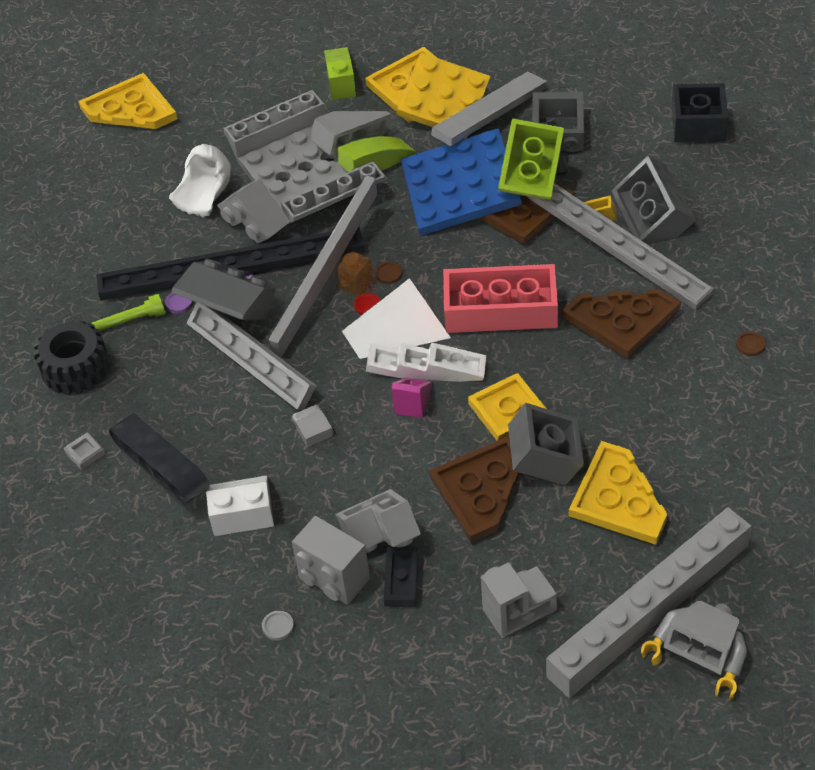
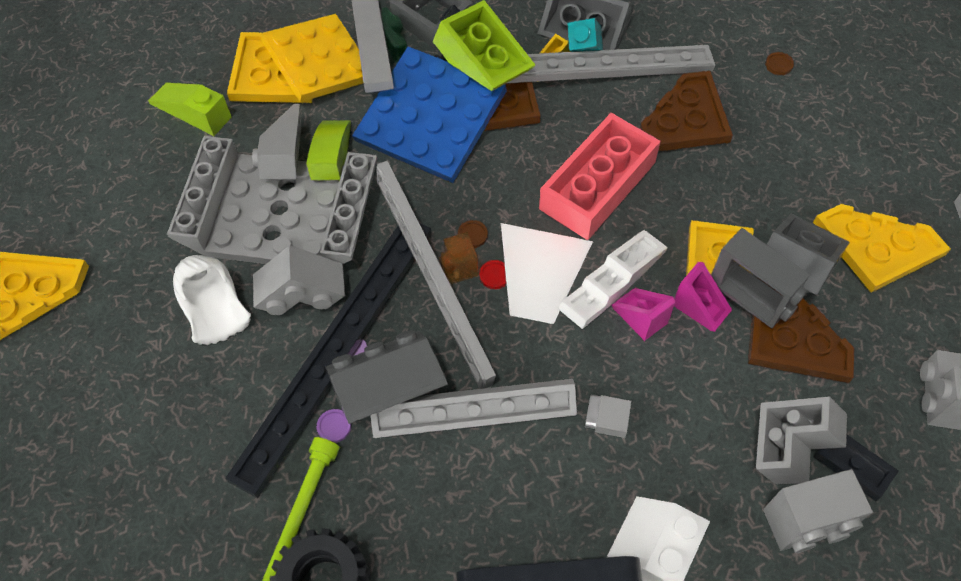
camera: 55 degrees left, 10 degrees up
none -> clear green slope [381,7,408,64]
none -> teal brick [567,18,603,52]
none -> dark pink slope [674,262,732,332]
none -> dark grey window [711,228,810,328]

